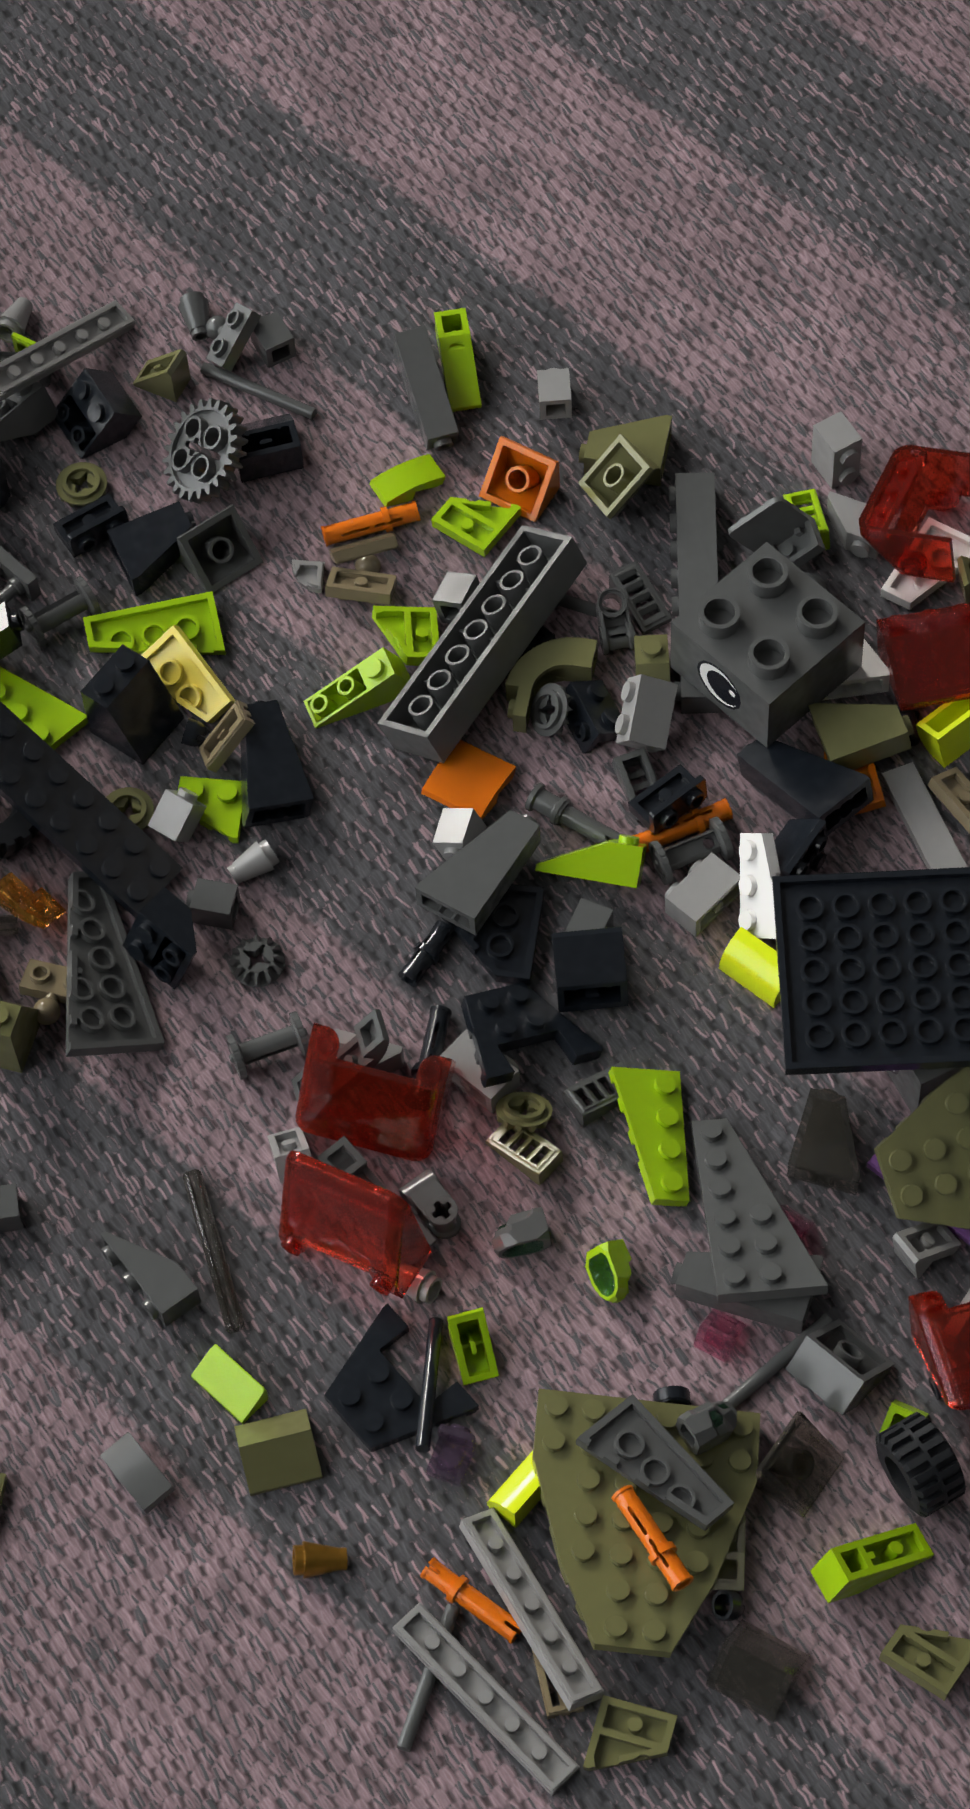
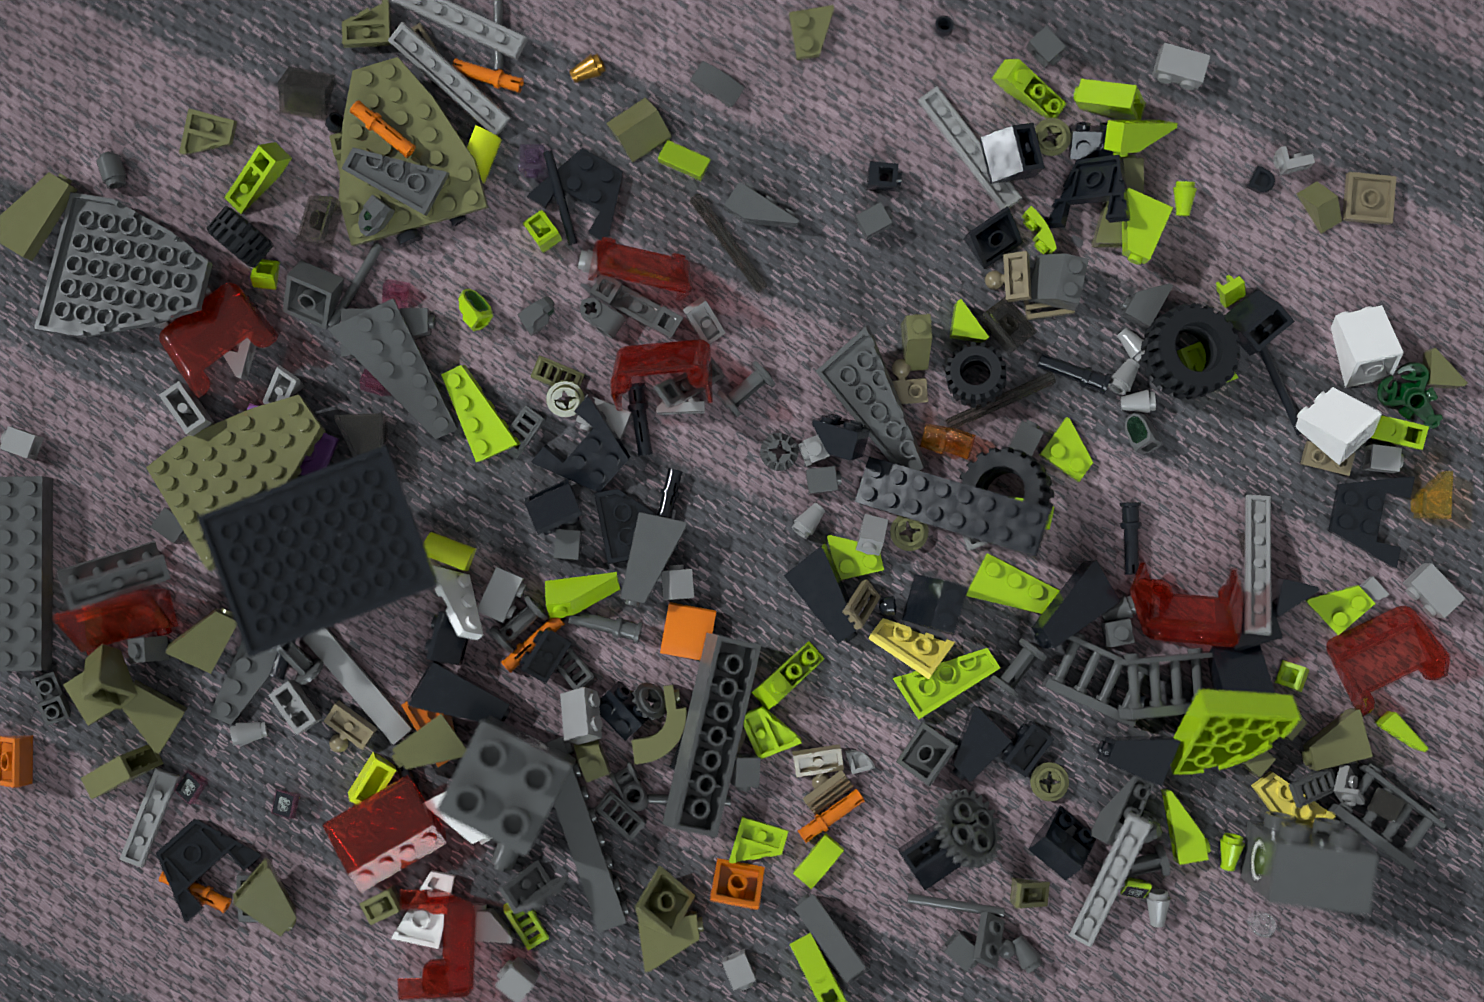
camera: 155 degrees right, 25 degrees up
none -> light grey brick [798,435,830,467]

